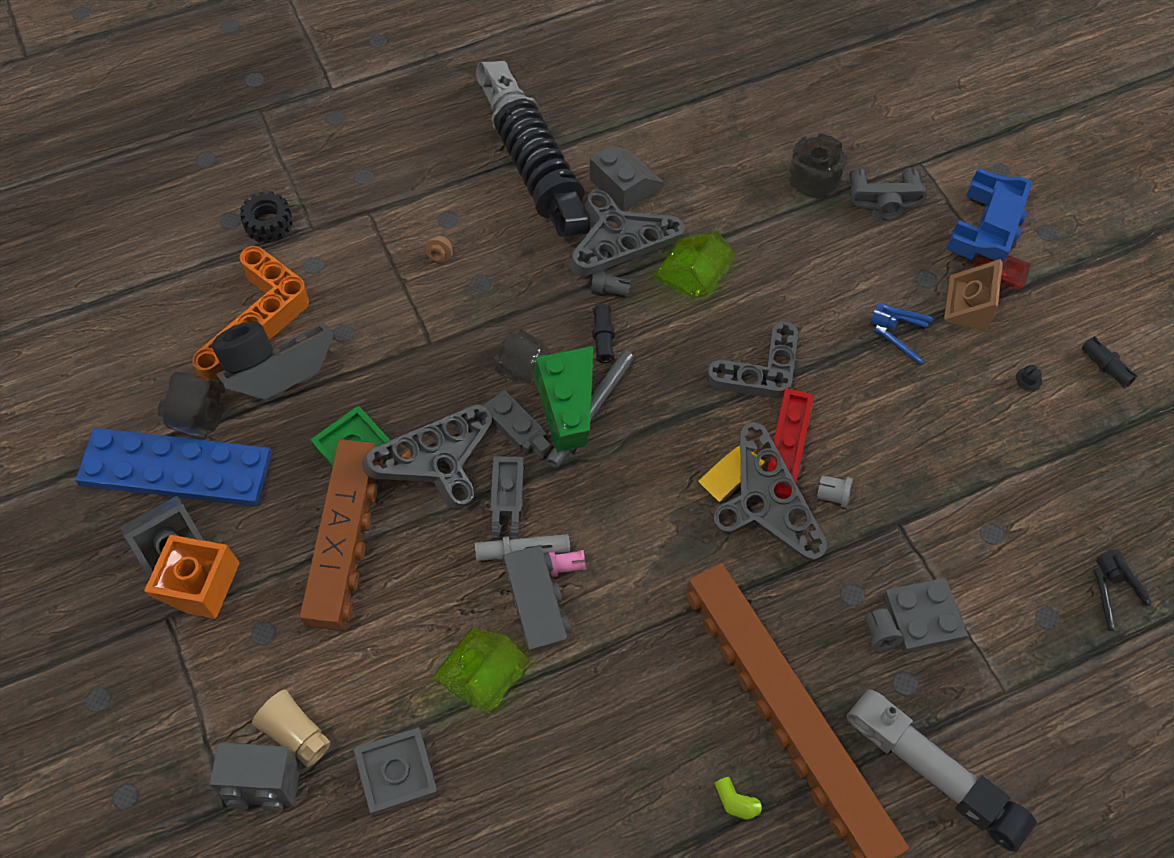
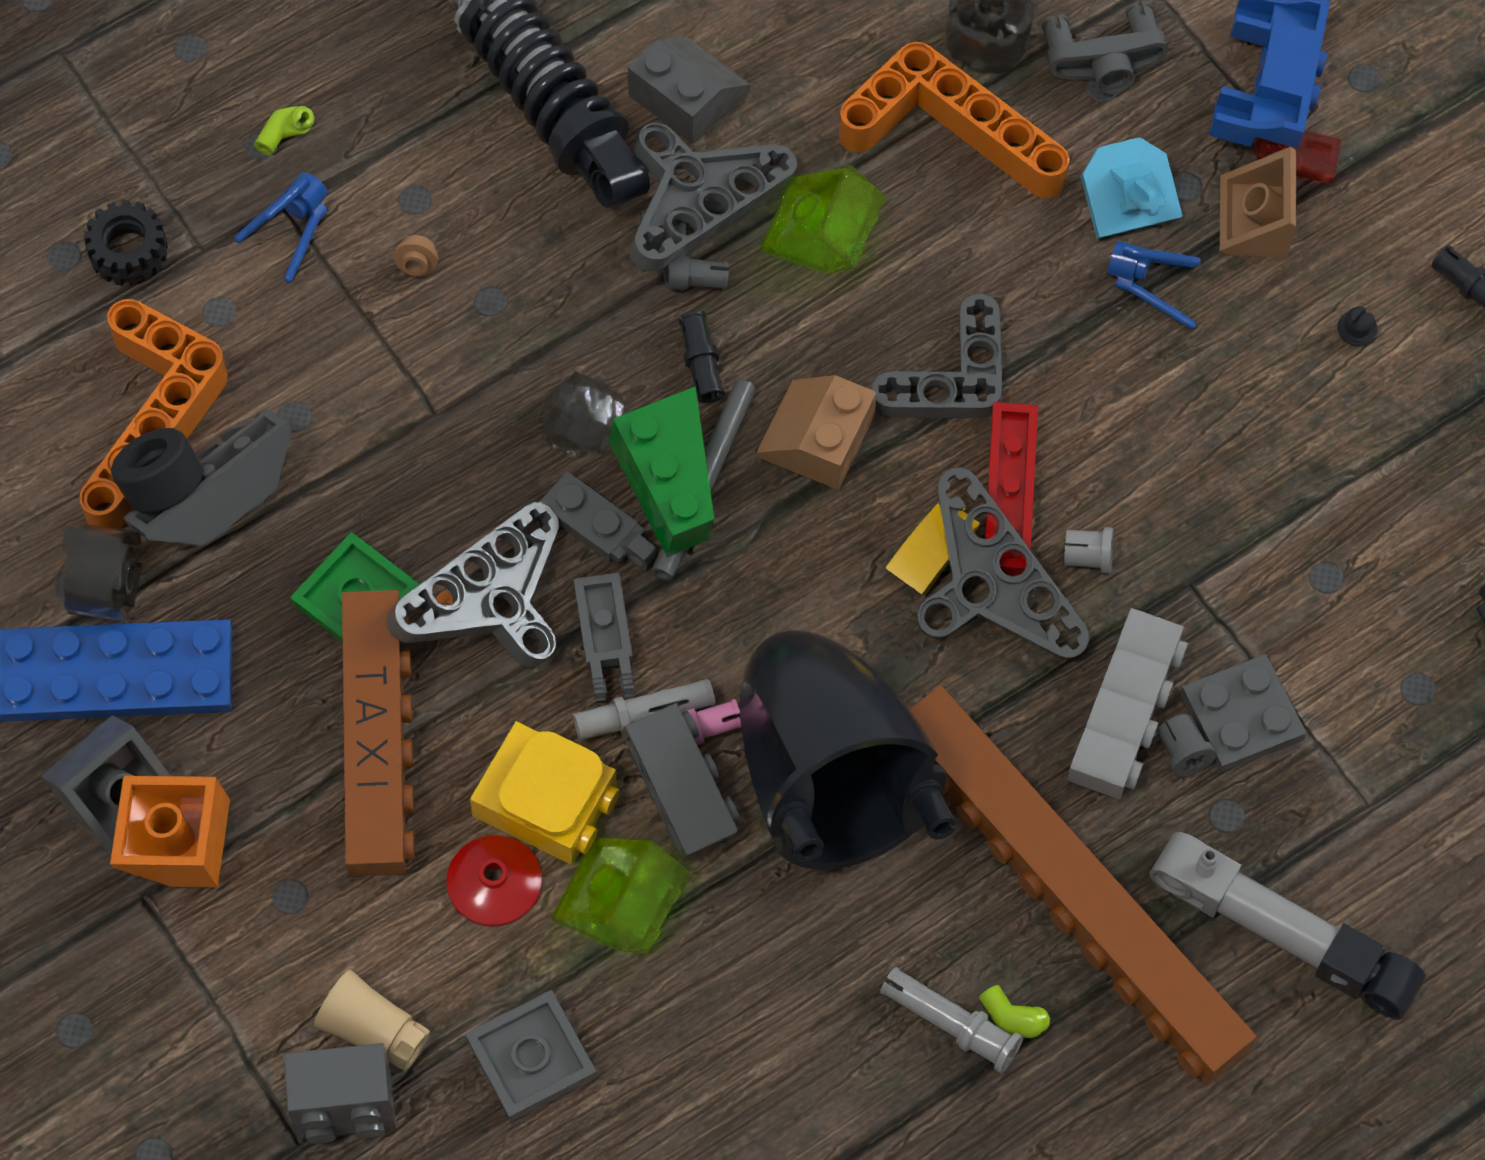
camera: 10 degrees left, 5 degrees up
none -> blue plant [234,172,328,283]
none -> lime arm [254,106,315,156]
none -> red dish [446,835,542,927]
none -> yellow brick [470,721,620,865]
none -> black windscreen [740,630,958,869]
none -> medium nougat slope [756,375,877,490]
none -> orange beam [839,42,1069,199]
none -> light grey pin [880,967,1023,1074]
none -> light grey brick [1067,608,1188,800]
none -> medium azure piece [1080,137,1183,239]

